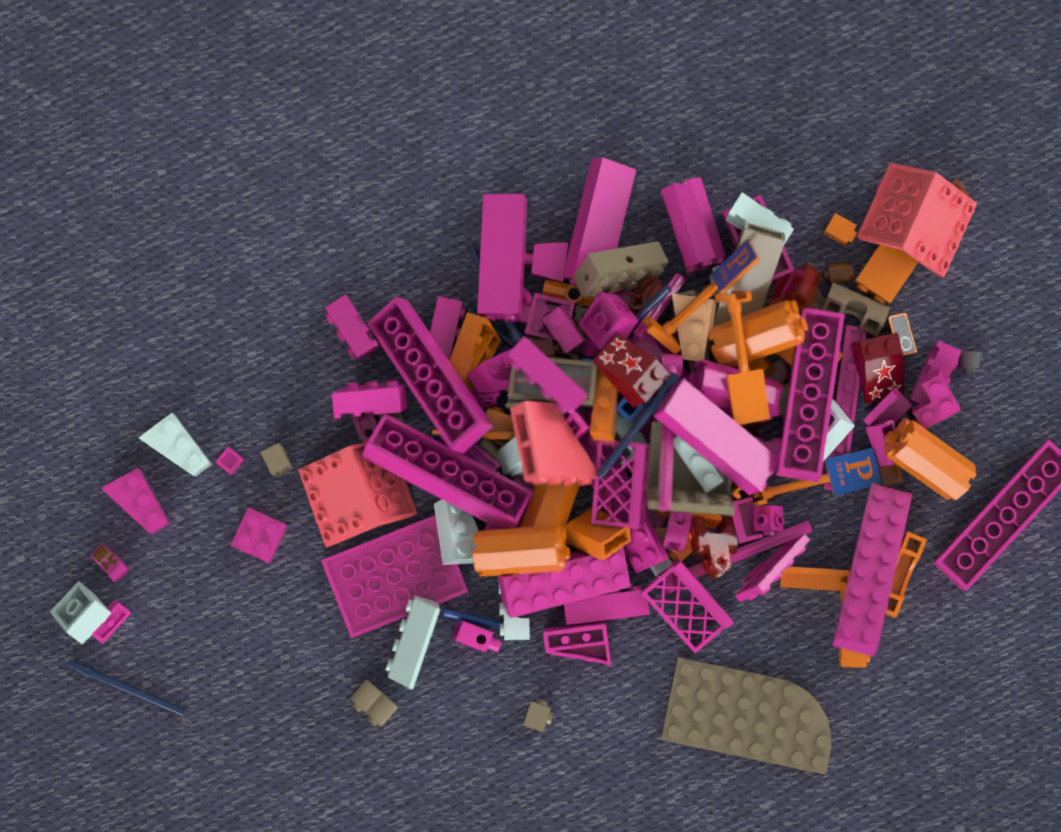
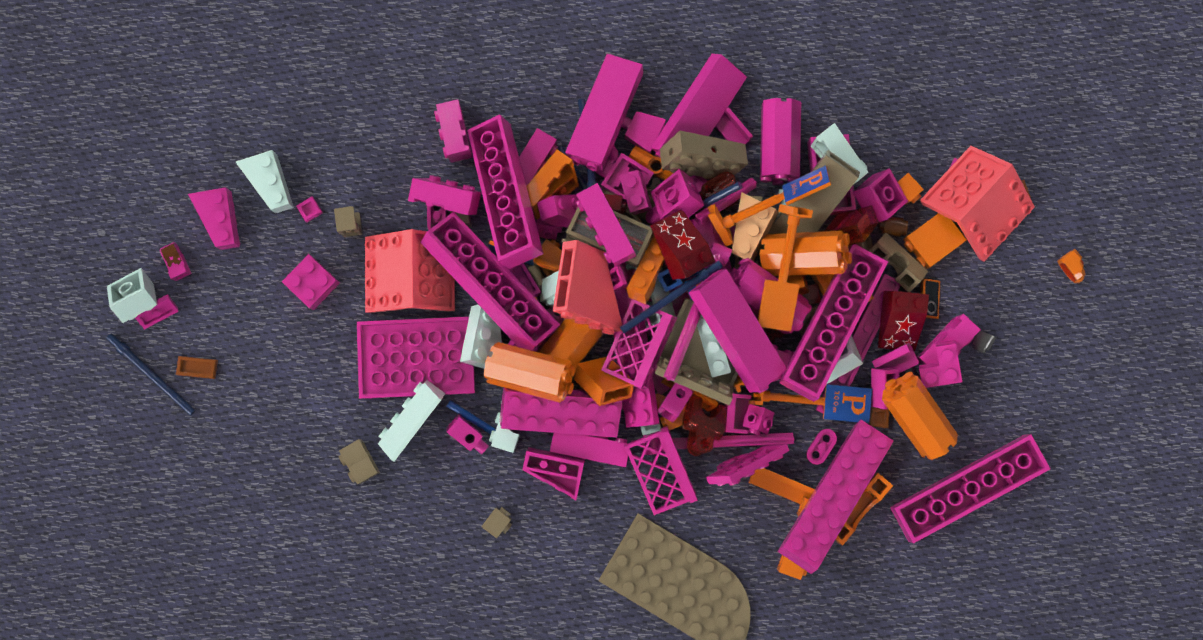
camera: 20 degrees right, 0 degrees up
none -> dark orange tile [176,356,218,379]
none -> dark pink panel [715,107,753,145]
none -> dark pink plate [806,429,837,465]
none -> dark pink brick [853,168,908,225]
none -> orange rock [1057,249,1086,283]

